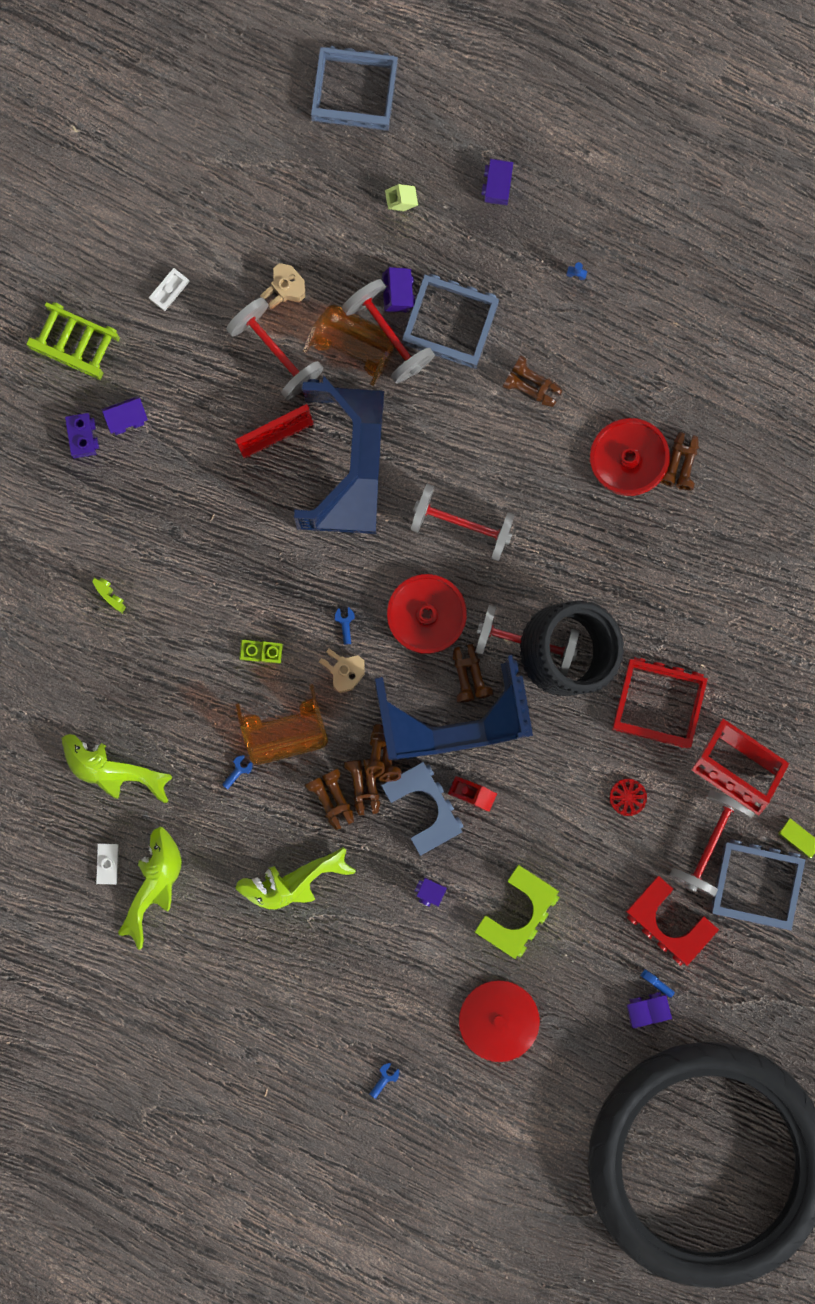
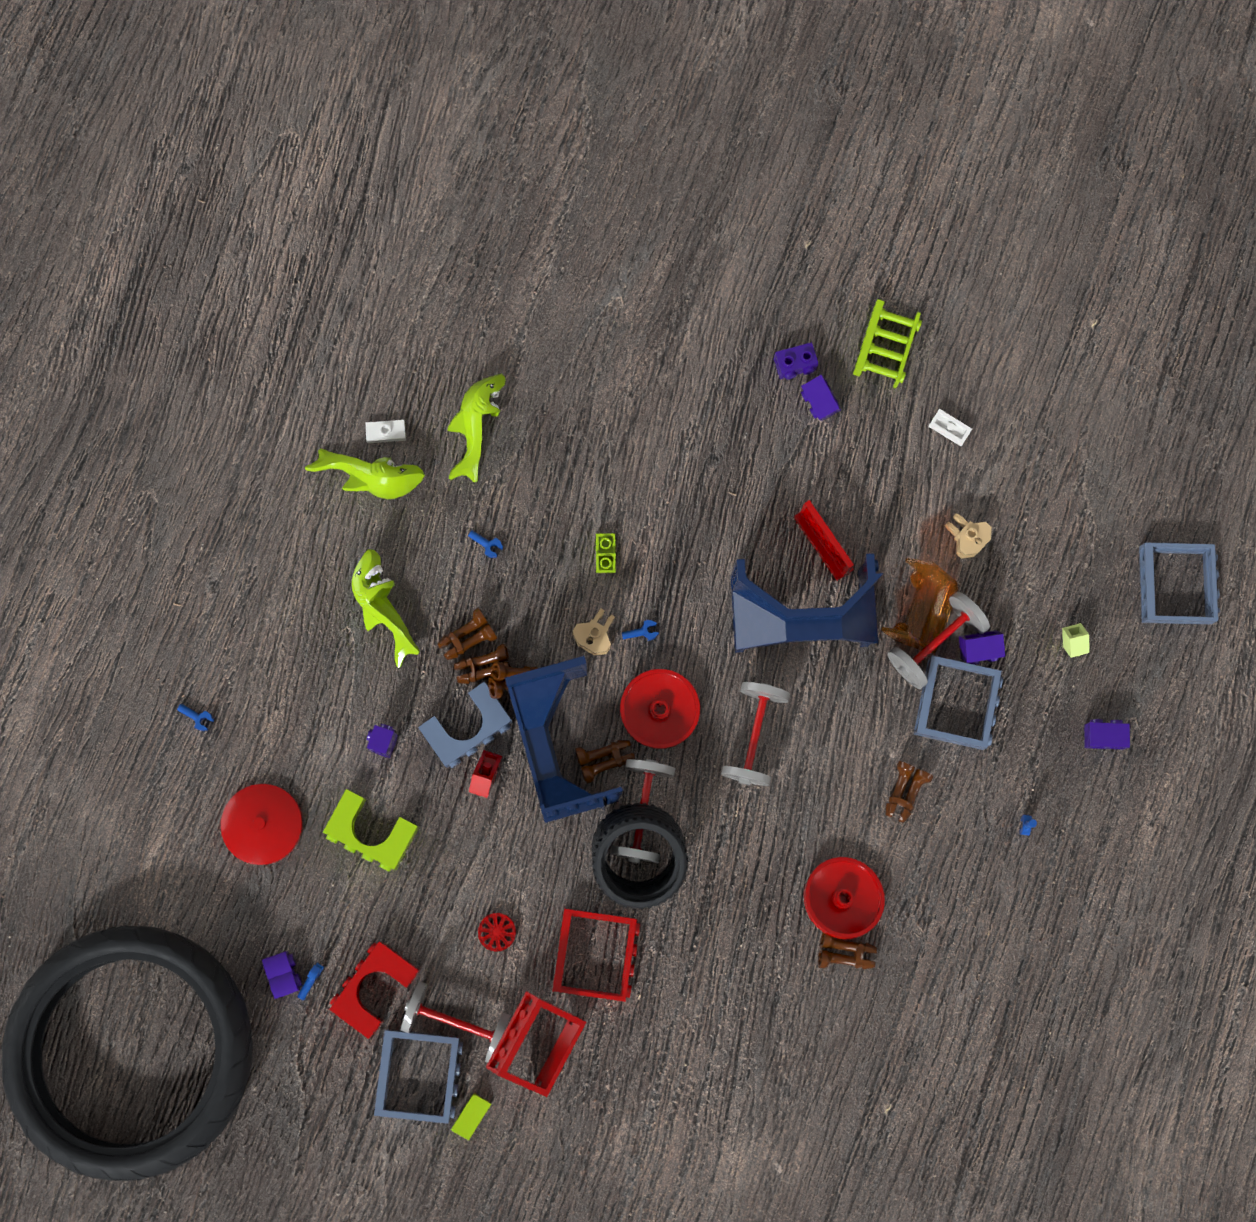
camera: 80 degrees right, 5 degrees down
lime slope [92,578,126,613] -> none
light grey piece [226,298,323,400] -> none
clear orange windscreen [235,684,328,765] -> none

